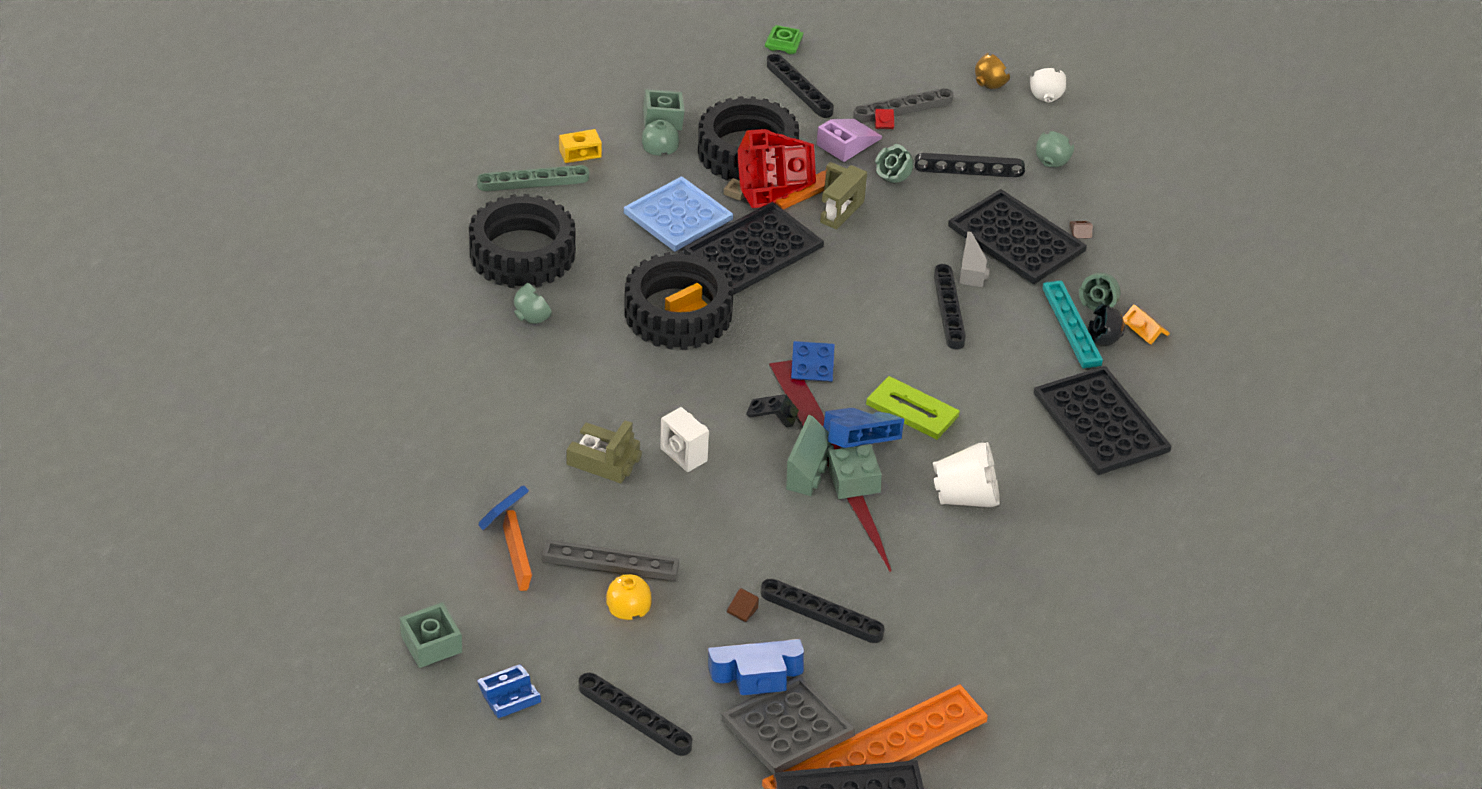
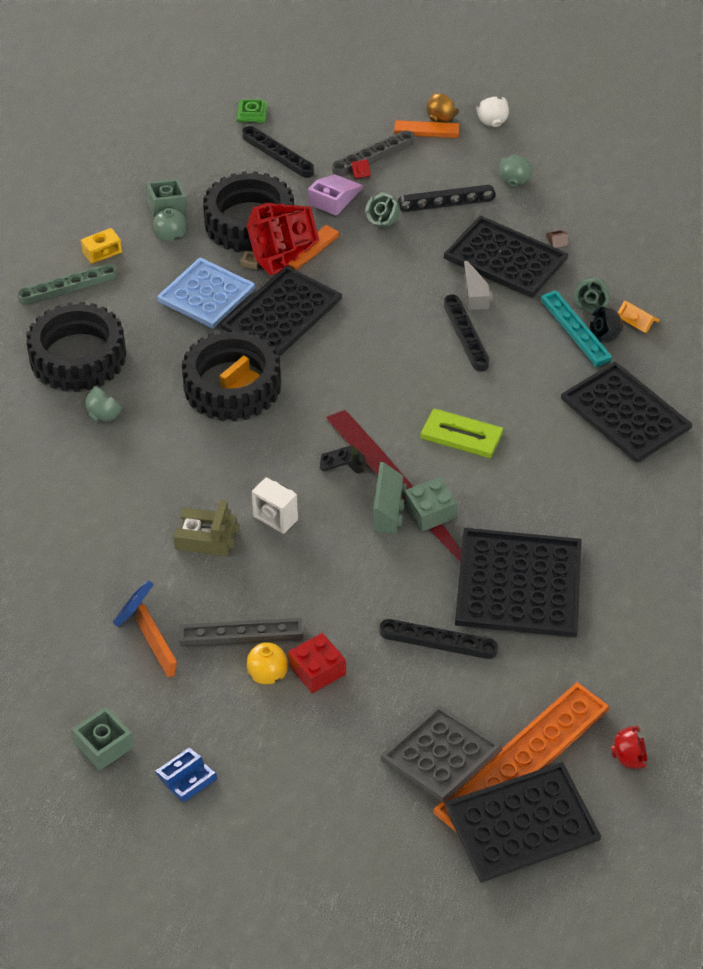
camera: 10 degrees left, 5 degrees up
black beam [578,672,693,756] -> none
brick [708,639,804,695] -> none
reddish brown slope [727,588,759,622] -> none
blue hinge [791,341,835,382] -> none
olive brick [820,162,867,230] -> none
blue brick [823,408,904,448] -> none
white cone [933,442,1000,507] -> none
none -> red brick [288,632,346,693]
none -> orange tile [394,120,460,138]
none -> black plate [455,528,582,638]
none -> red cylinder [611,725,647,769]

